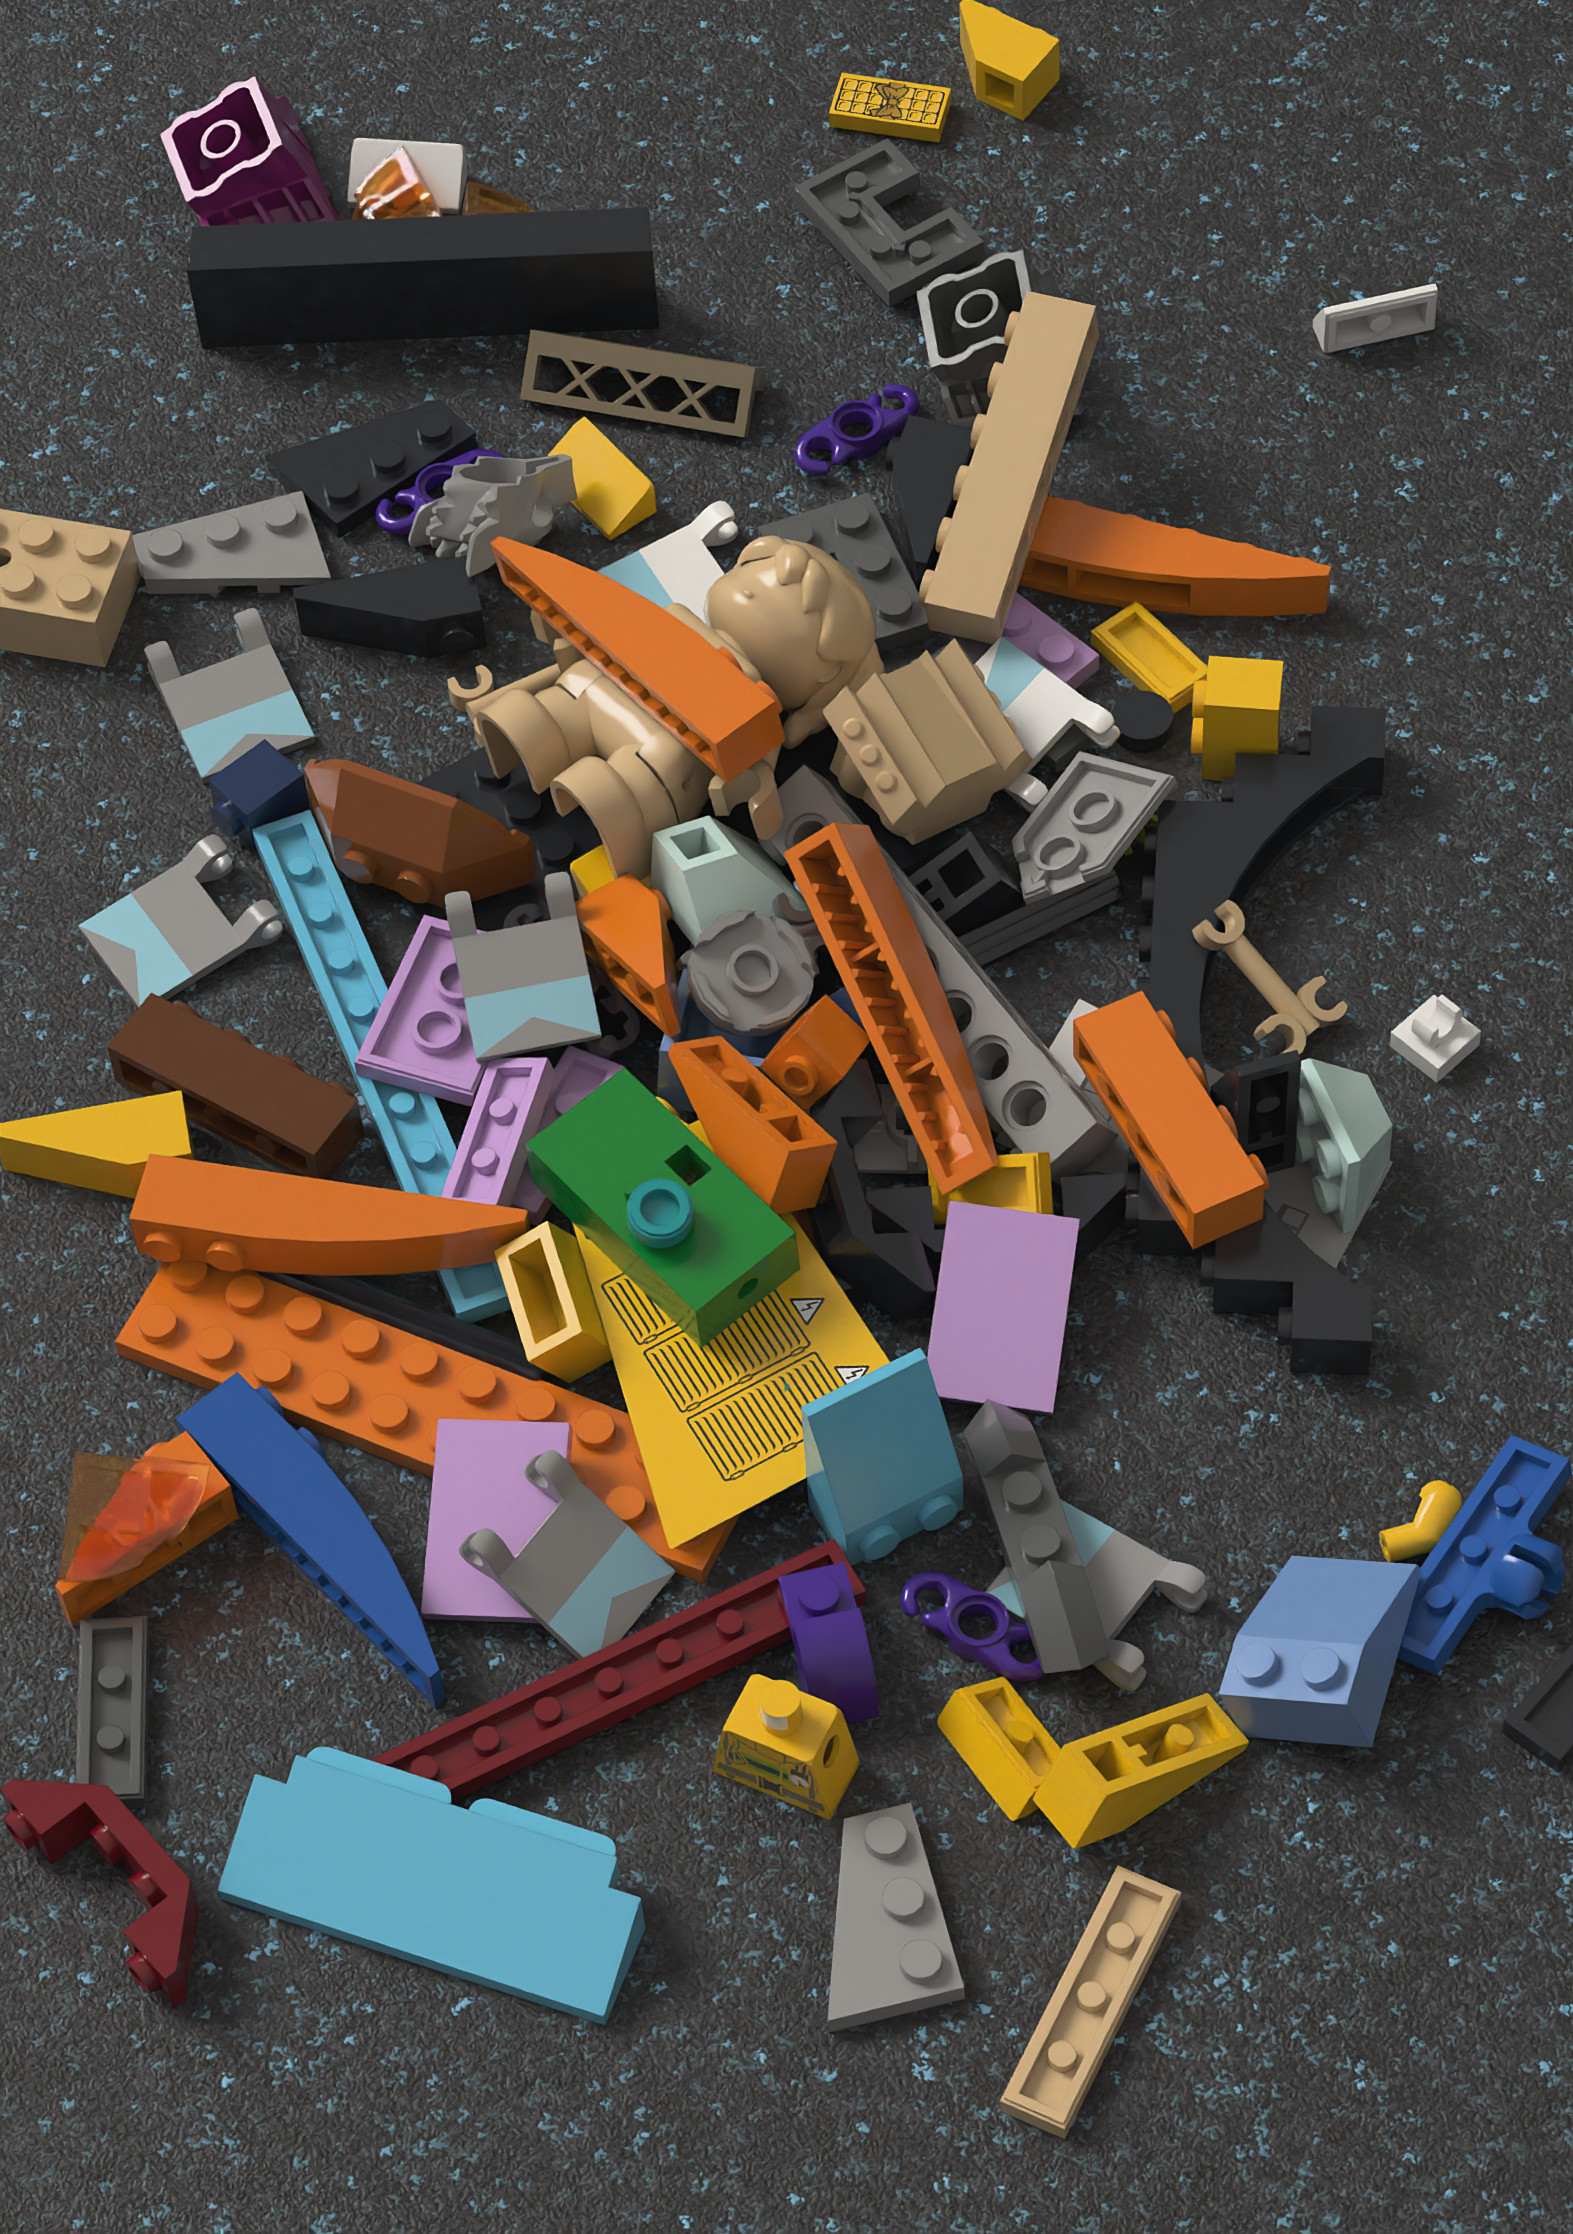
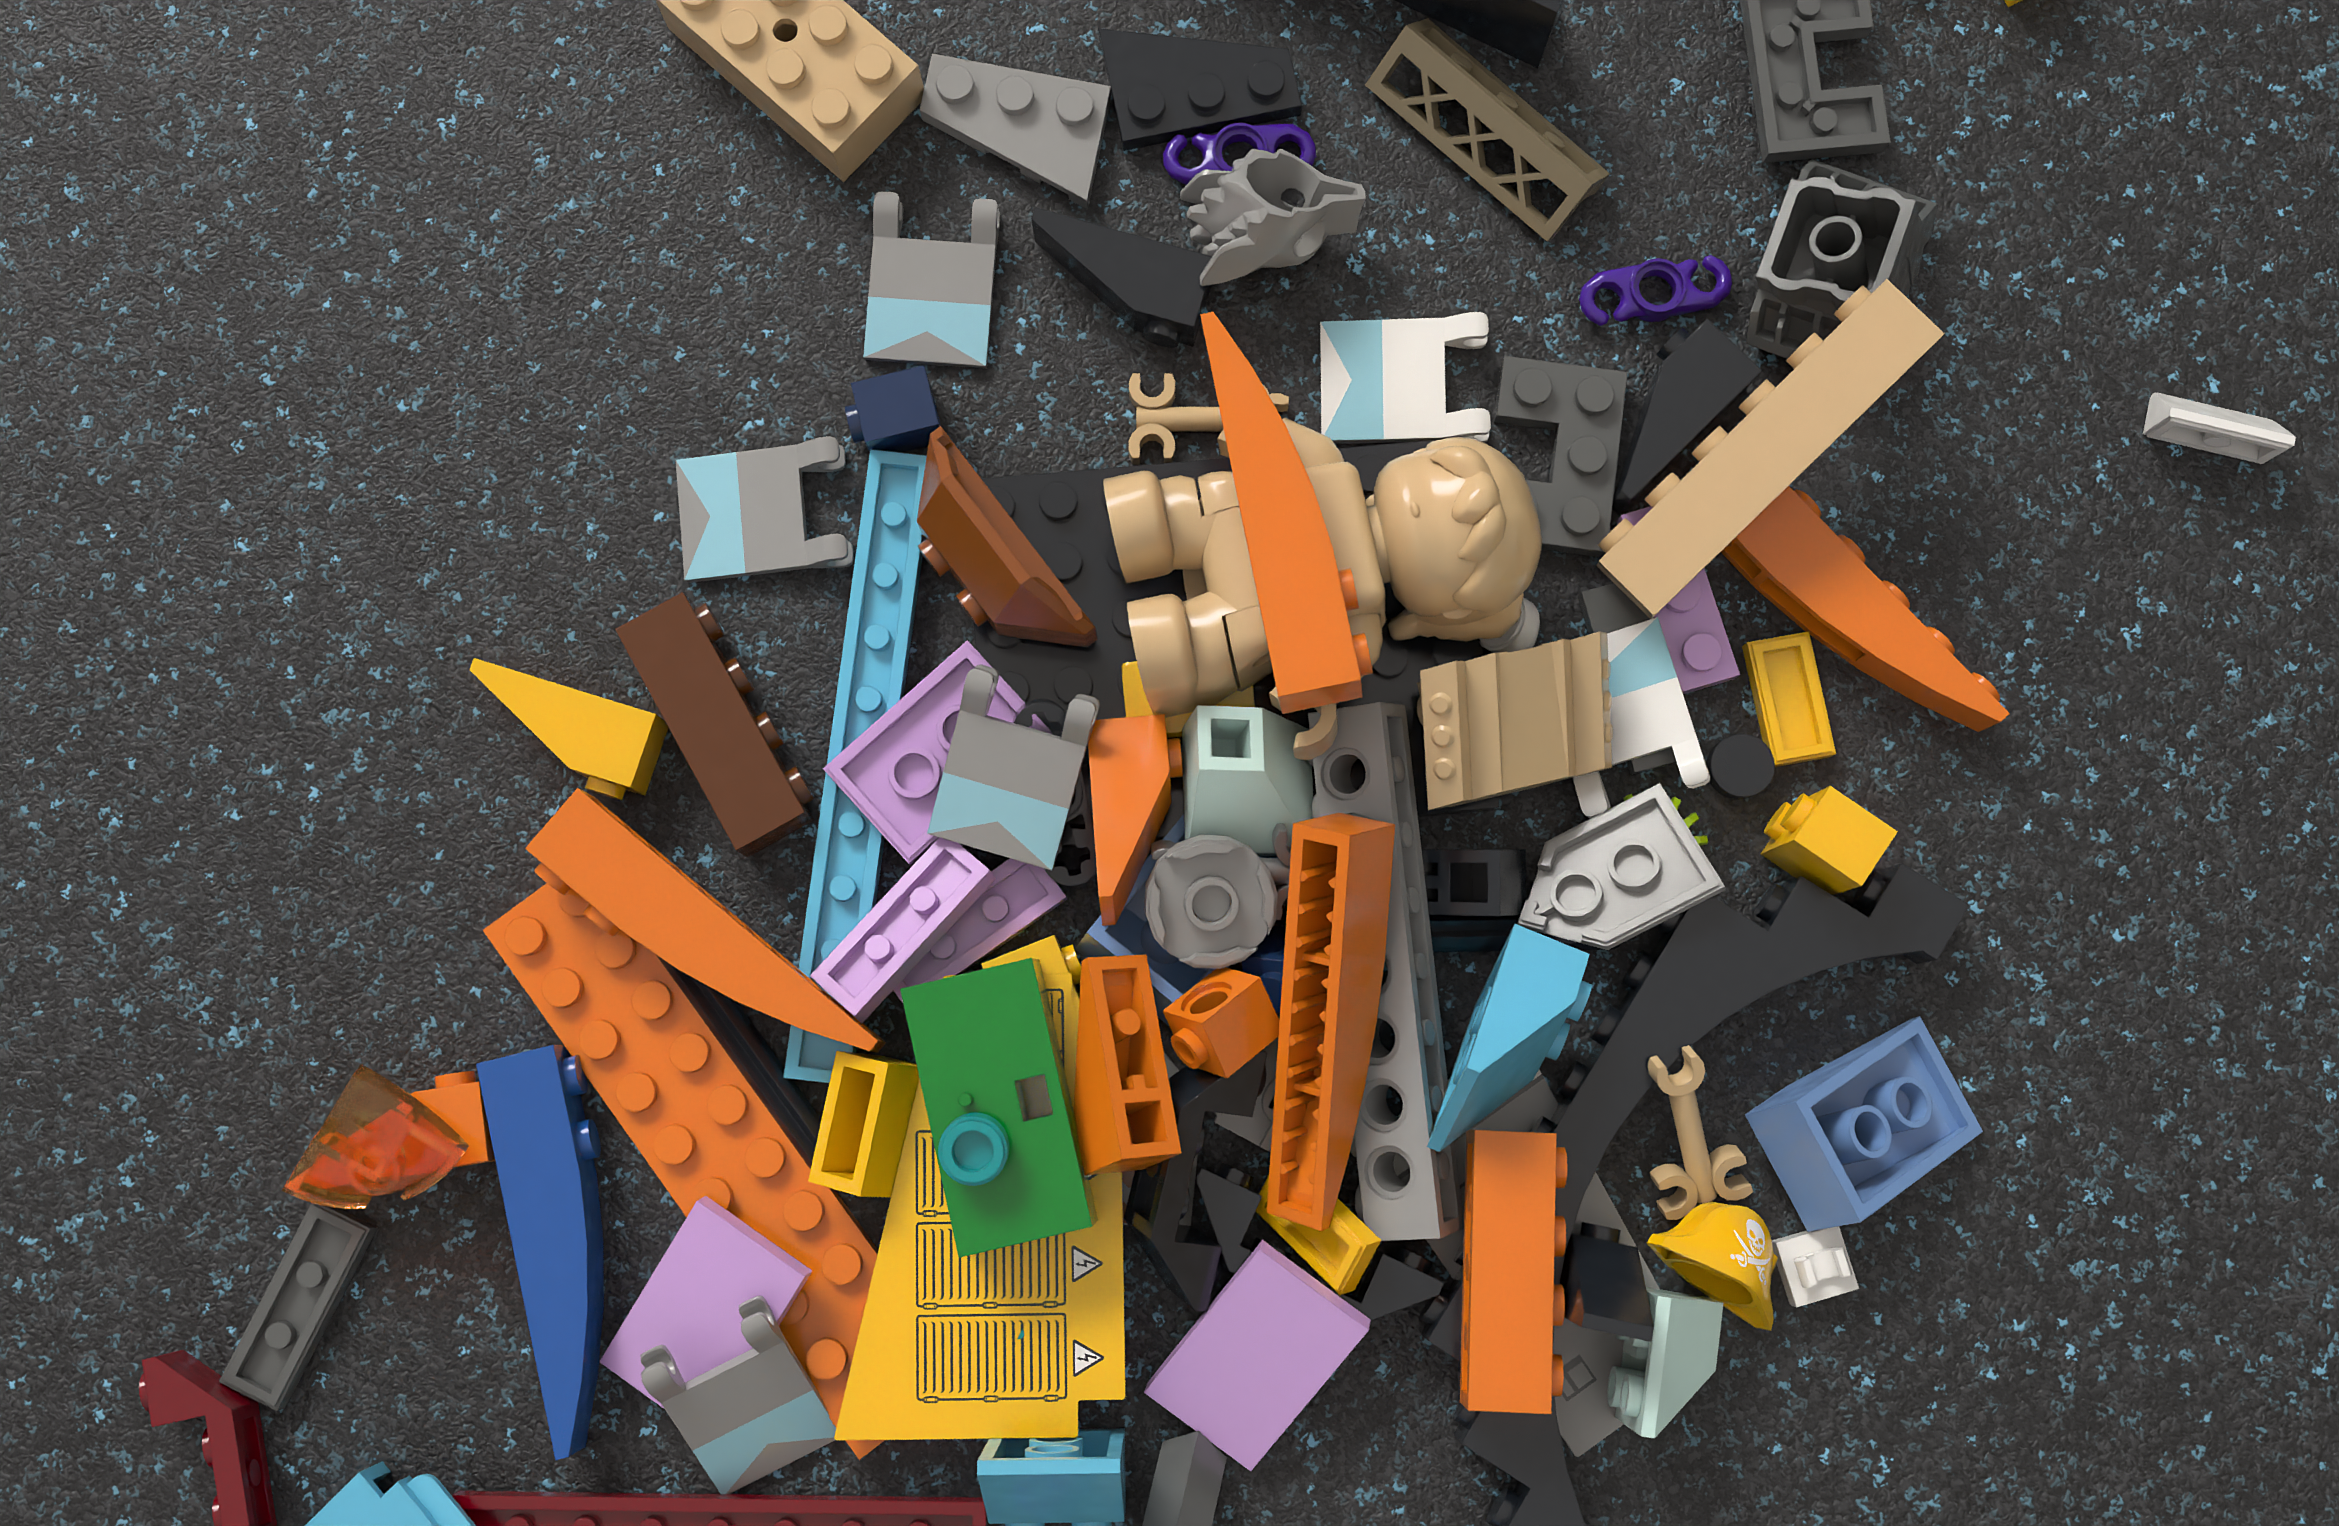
camera: 25 degrees right, 25 degrees up
yellow slope [548,417,657,541] -> none
none -> medium azure slope [1427,924,1592,1152]
none -> yellow hat [1647,1202,1778,1331]
none -> medium blue slope [1745,1016,1983,1232]

